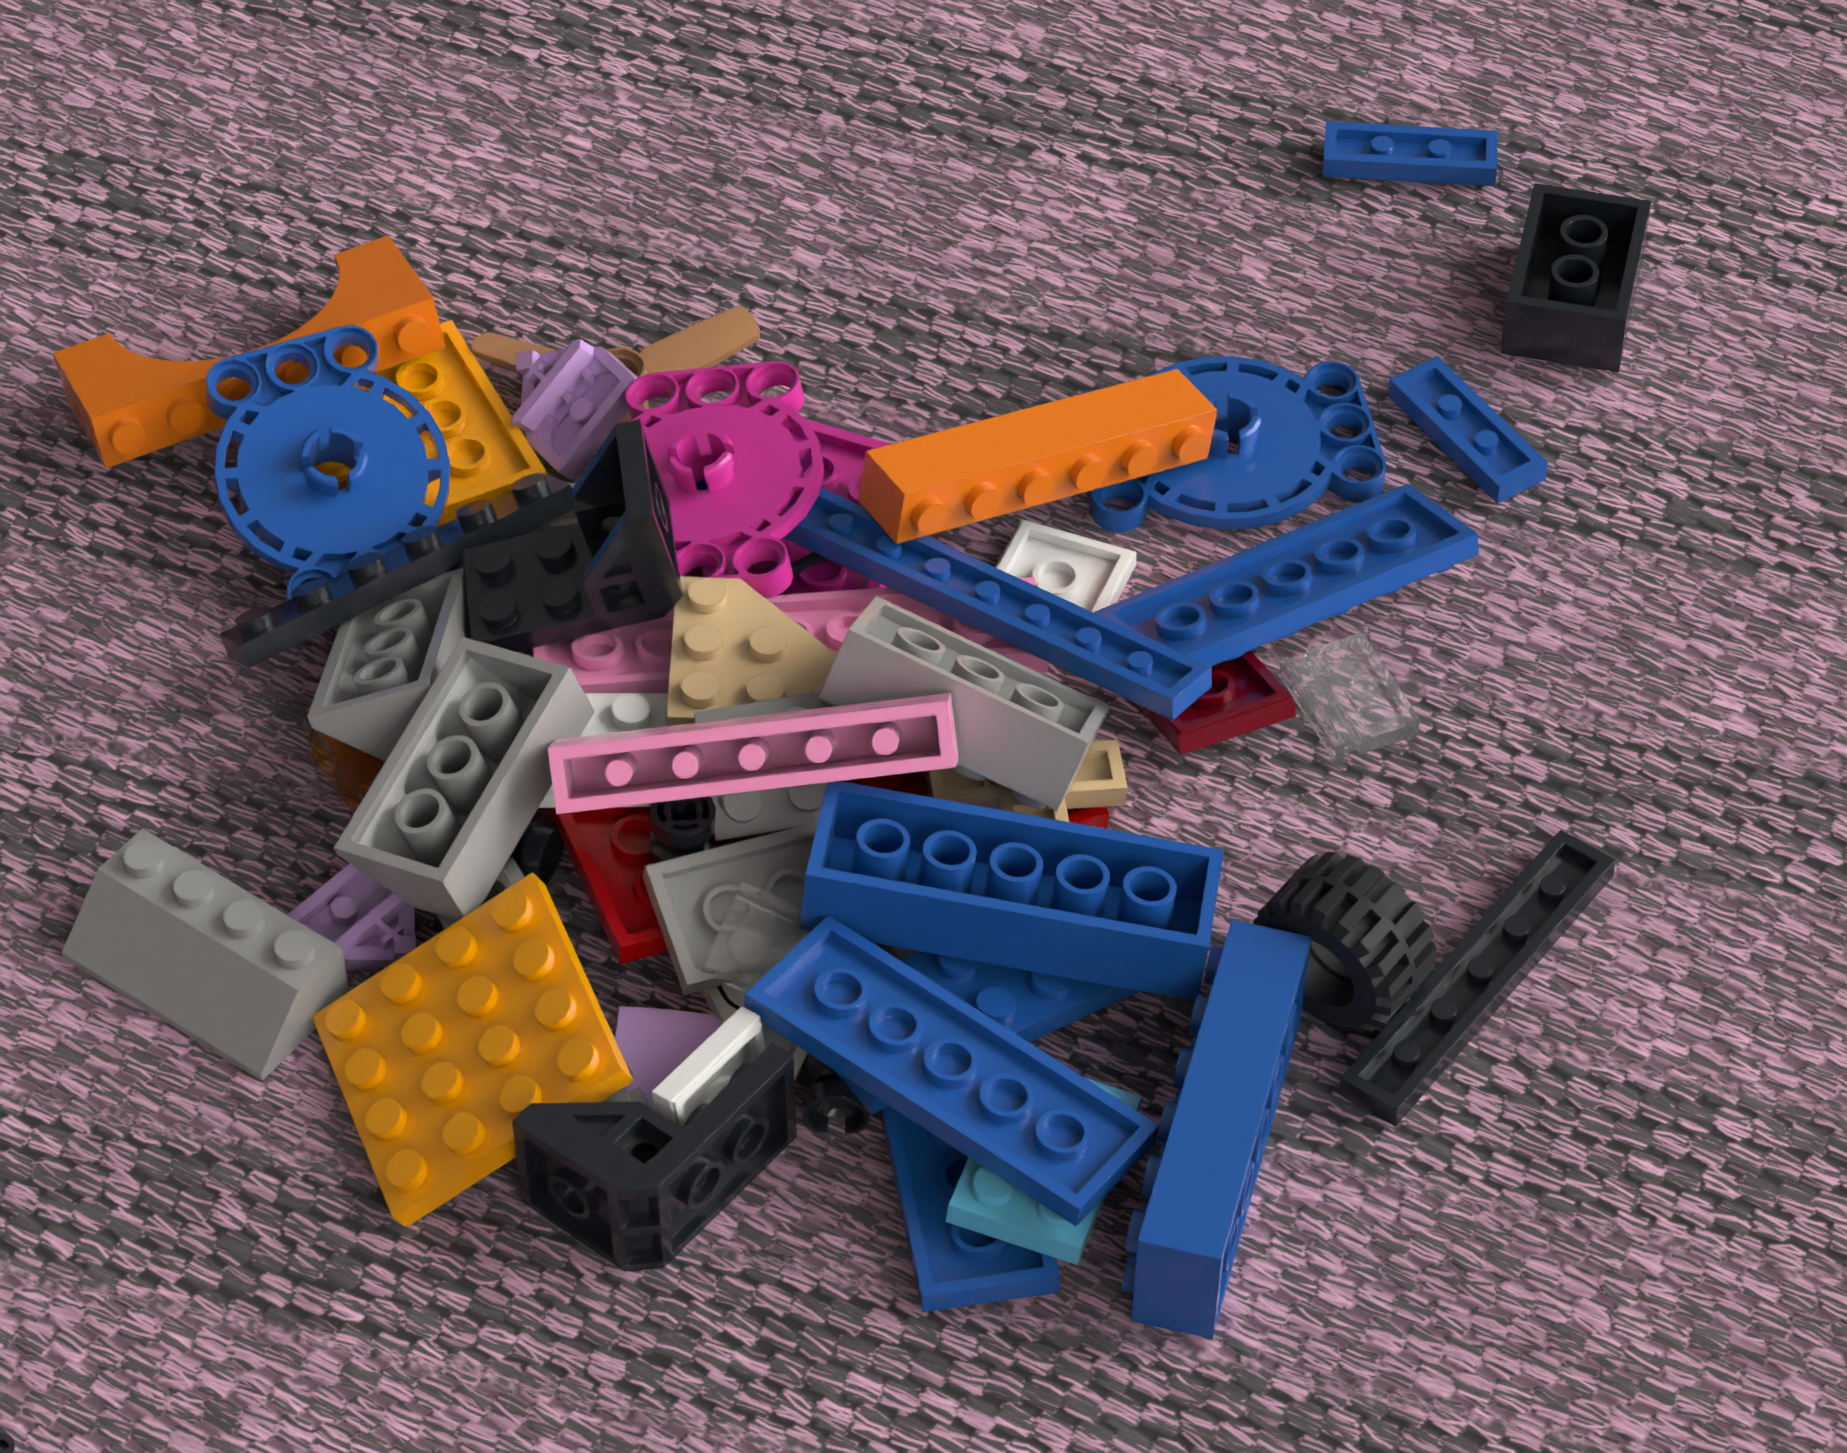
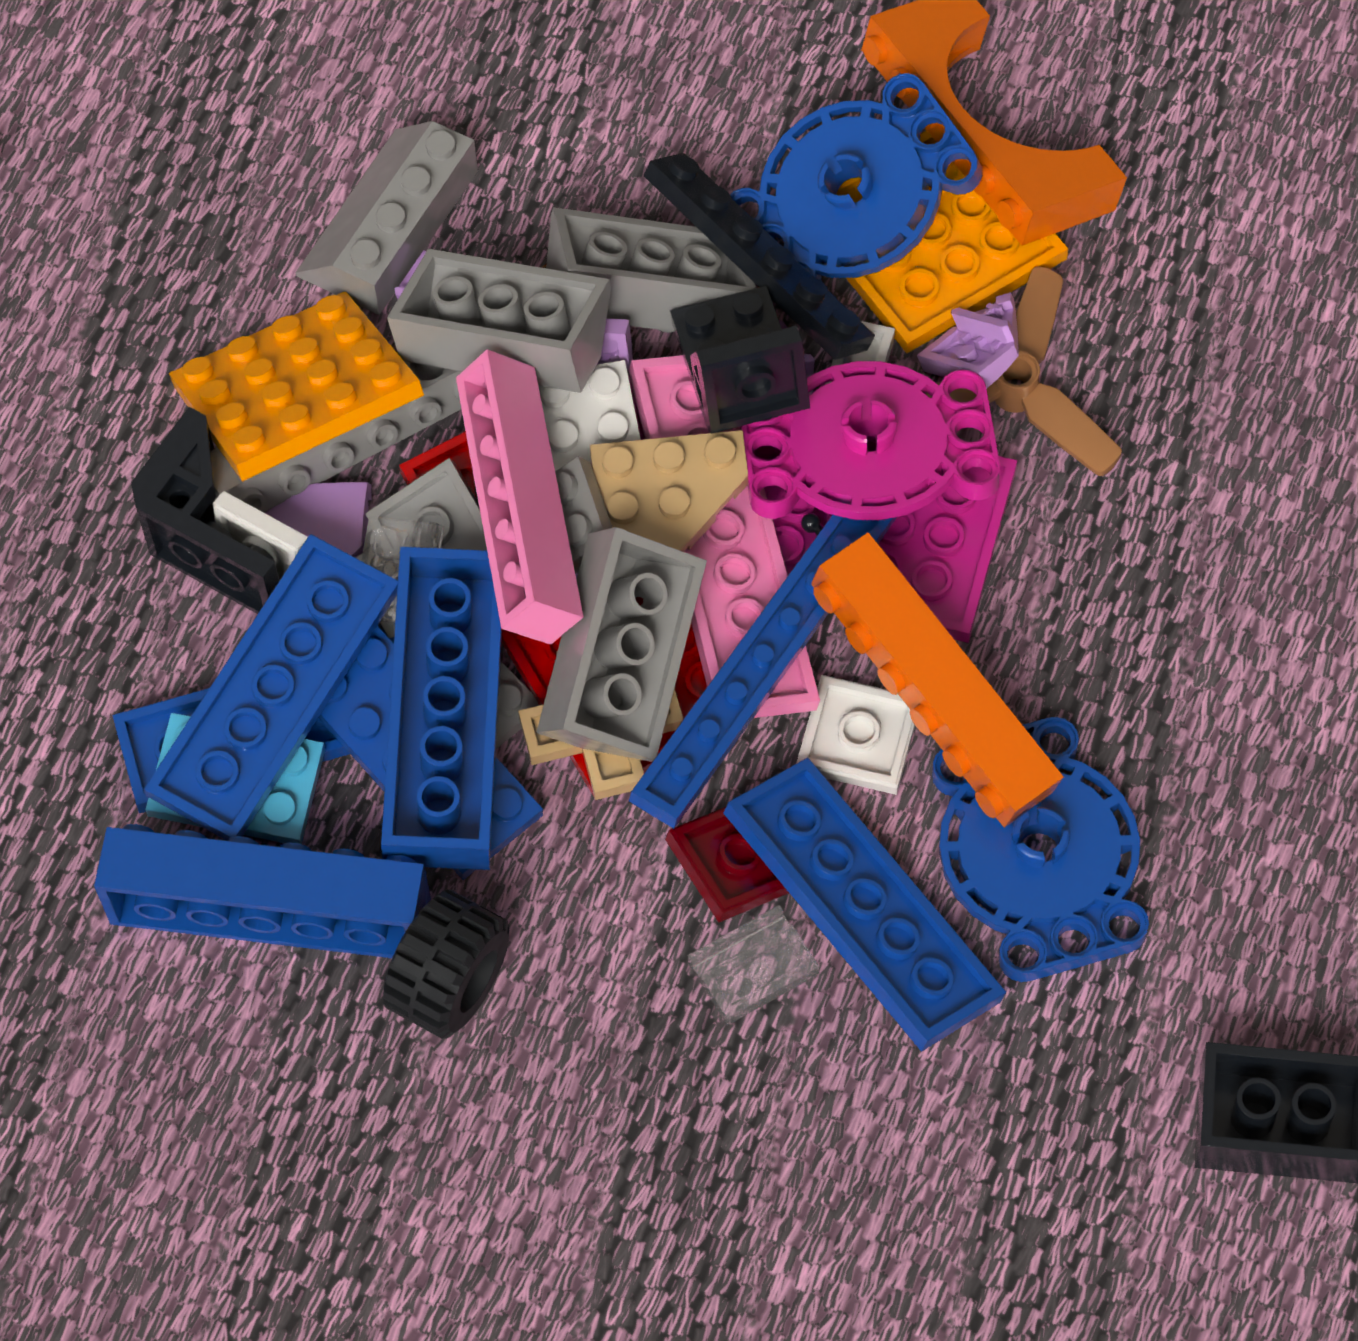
camera: 85 degrees right, 15 degrees up
black plate [1339,830,1616,1127] -> none
blue plate [1388,356,1548,504] -> none

